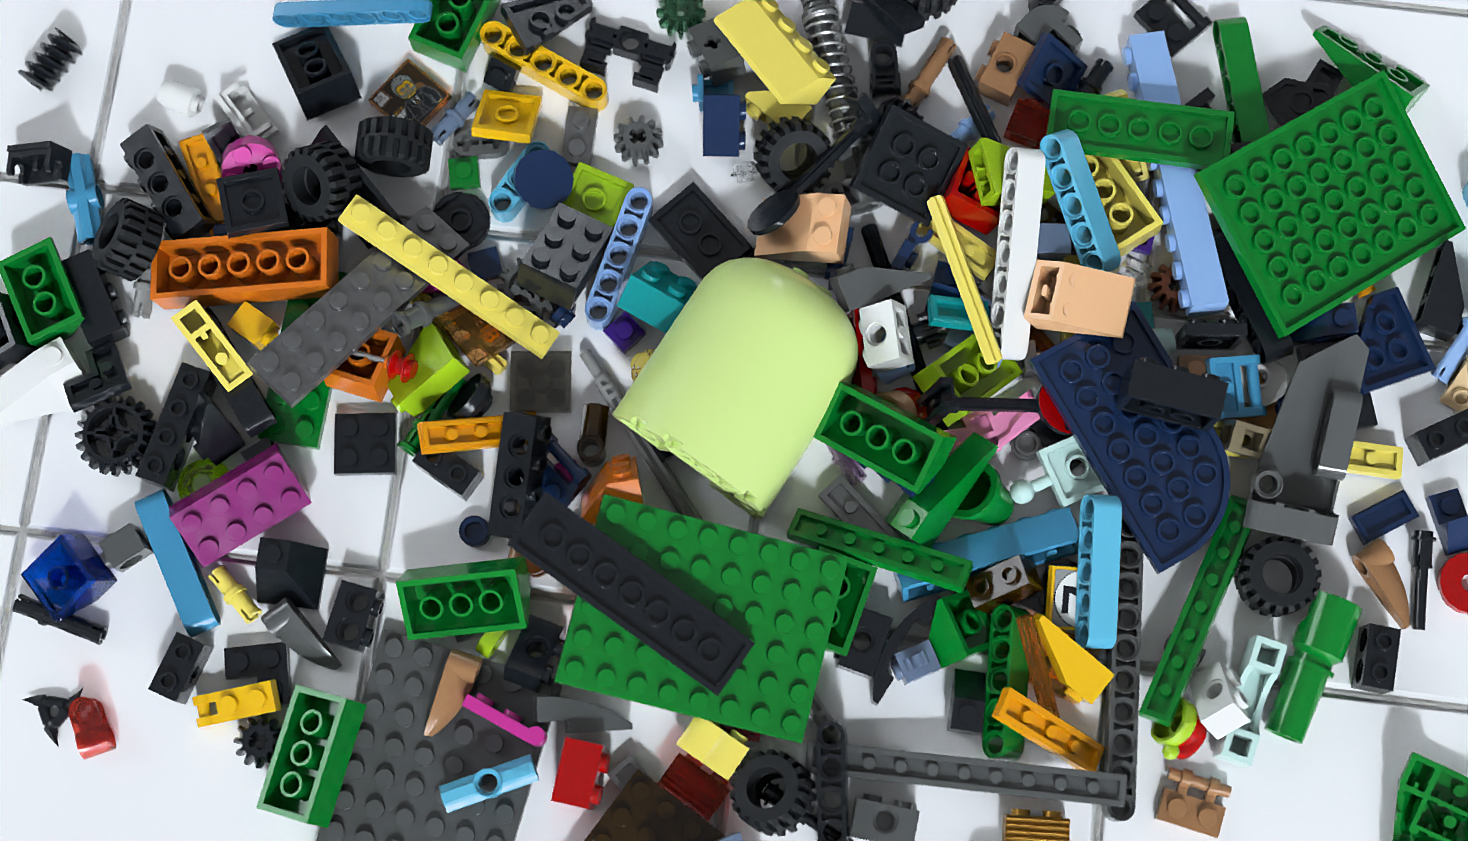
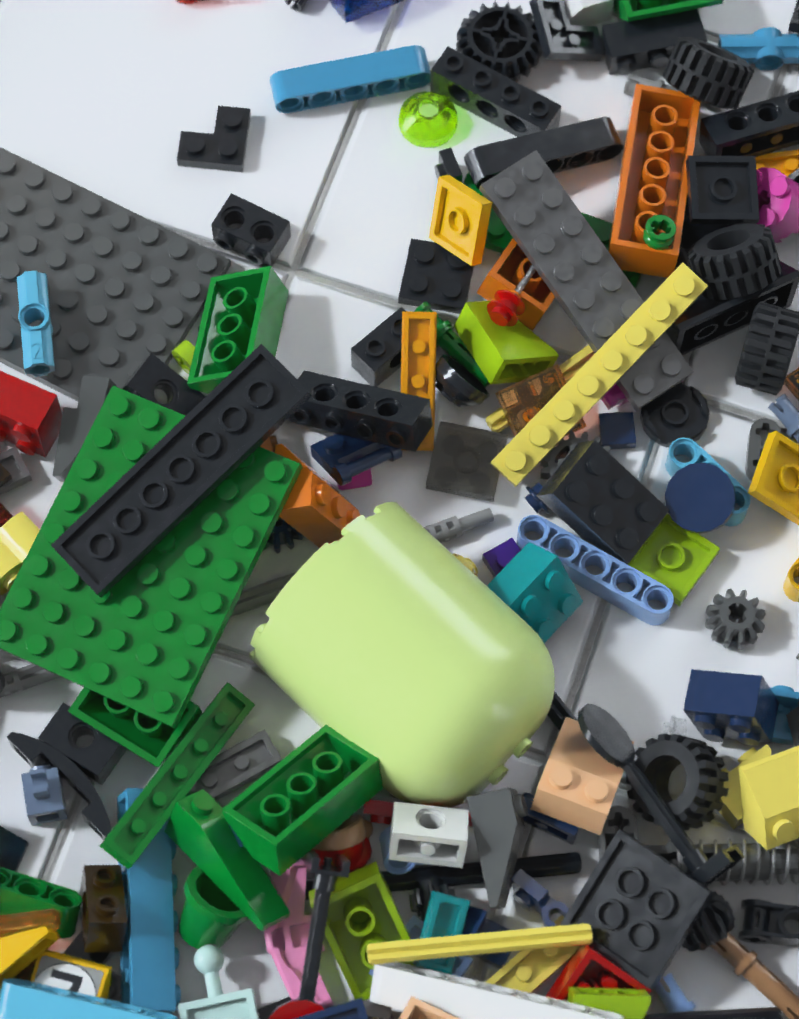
camera: 100 degrees right, 10 degrees down
dark grey brick [98,523,154,573] -> none
black brick [148,632,214,705] -> none
magenta brick [169,443,312,568] -> none
light yellow slope [171,300,253,392] -> none
black slope [191,390,246,466] -> none
yellow plate [192,679,282,728] -> none
light yellow pin [208,565,262,624] -> none
yellow brick [226,301,280,351] -> none
black gear [233,714,282,769] -> none
black slope [255,537,329,610] -> none
green brick [256,685,367,828] -> none
dark grey piece [261,597,342,670] -> none
dark grey pin [391,293,461,337] -> none
medium nougat piece [423,649,483,737] -> none
green plate [448,156,481,191] -> none
dark blue tile [459,516,490,548] -> none
dark pink plate [462,693,548,747] -> none
flat silver plate [561,105,599,167] -> none
dark brown piece [577,403,610,468] -> none
black plate [648,182,752,281] -> none
green slope [928,590,991,669] -> none
flat silver plate [1011,430,1042,461] -> none
none -> yellow plate [429,175,492,266]
none -> green bush [643,215,676,250]

